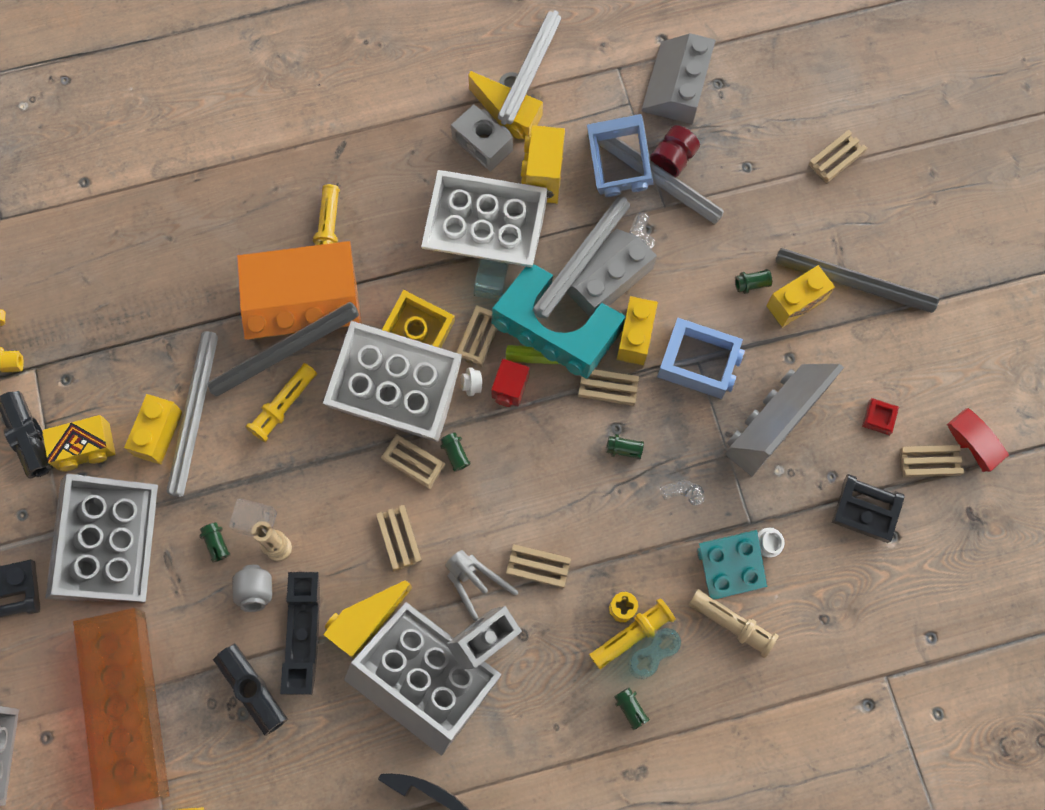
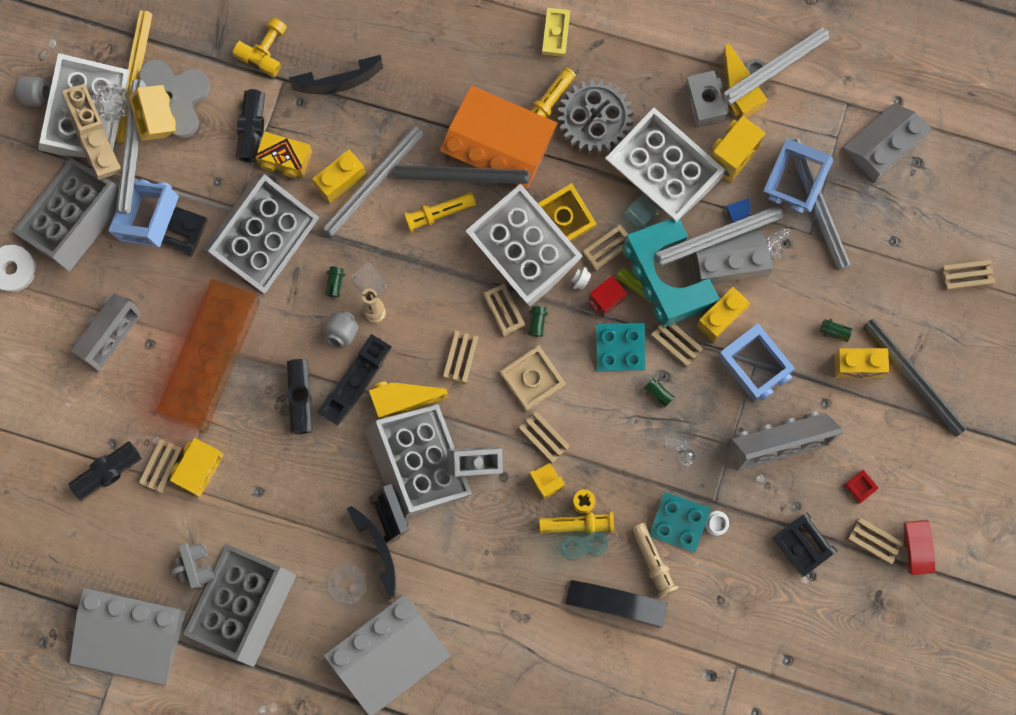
camera: 35 degrees right, 5 degrees up
light grey plant [445,550,518,621] -> none
dark green pin [614,687,650,730] -> none
dark red wheel [650,125,700,177] -> none
none -> black slope [289,55,383,94]
none -> black plate [369,484,409,544]
none -> tan tile [499,345,566,412]
none -> yellow panel [529,463,565,500]
none -> light yellow plate [542,8,570,57]
none -> light grey gear [557,79,634,155]
none -> black slope [565,580,668,627]
none -> teal hinge [596,323,645,371]
none -> blue tile [726,198,751,223]

